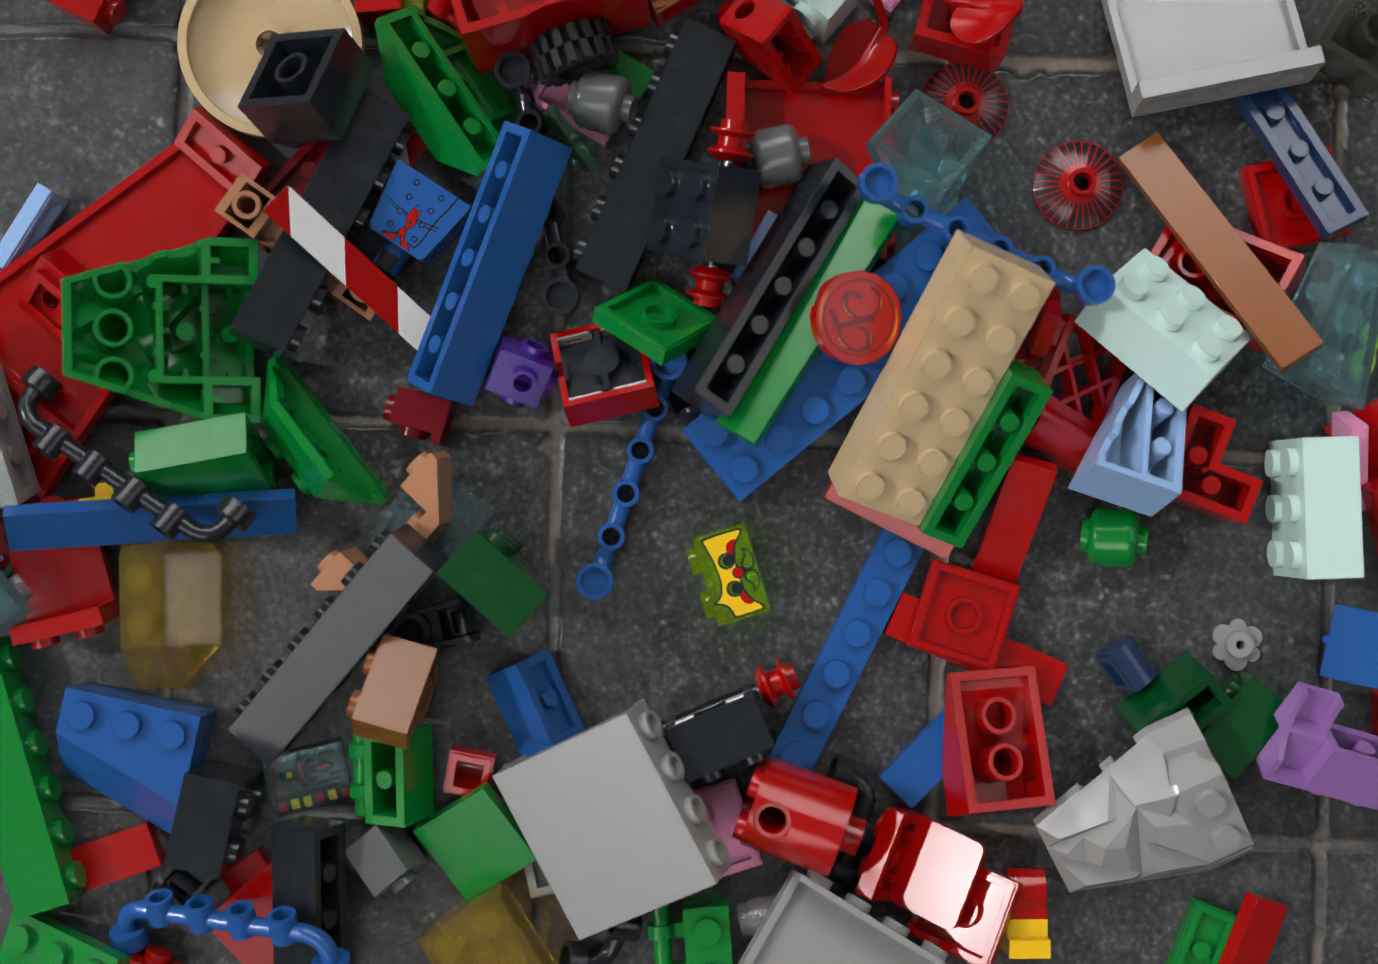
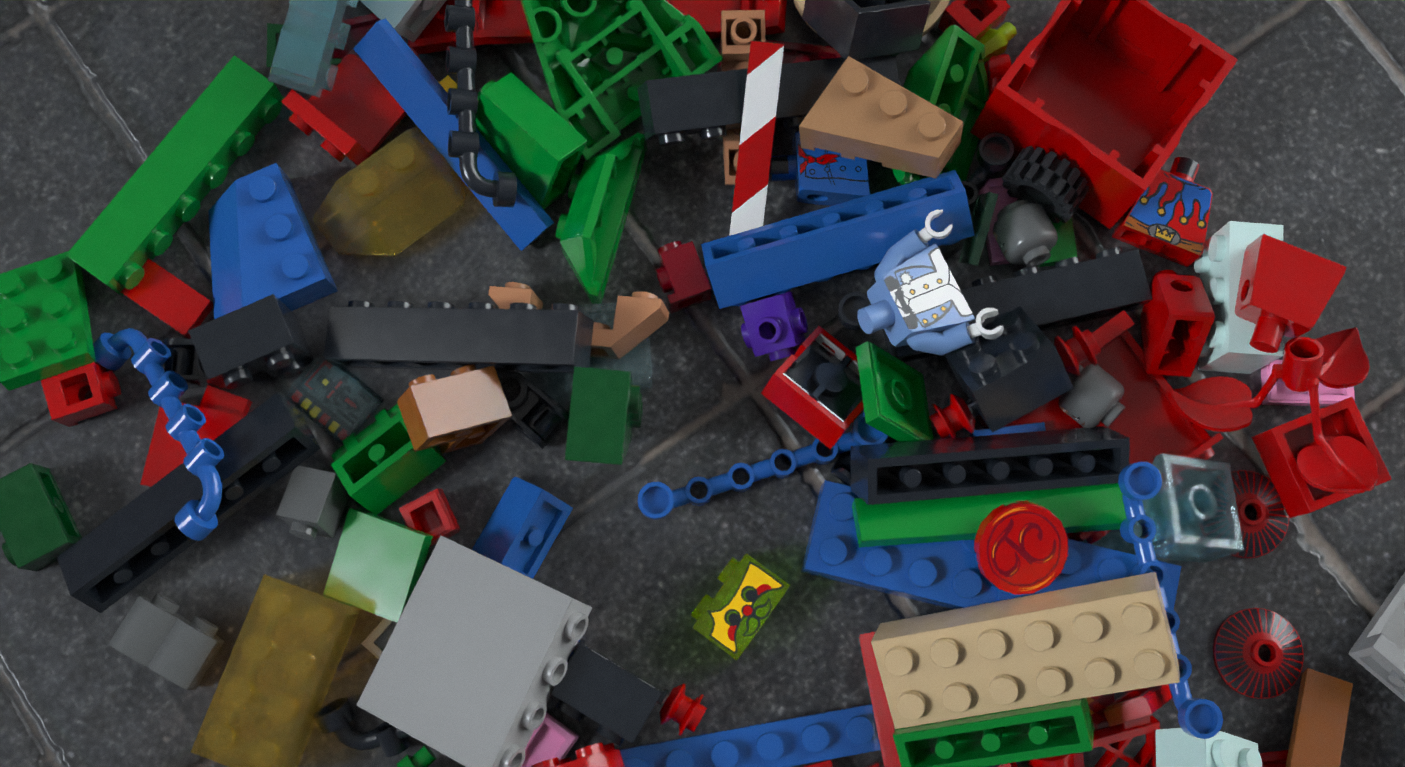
camera: 40 degrees right, 10 degrees down
none -> medium nougat wedge [799,56,963,178]
none -> torso [857,210,1004,355]

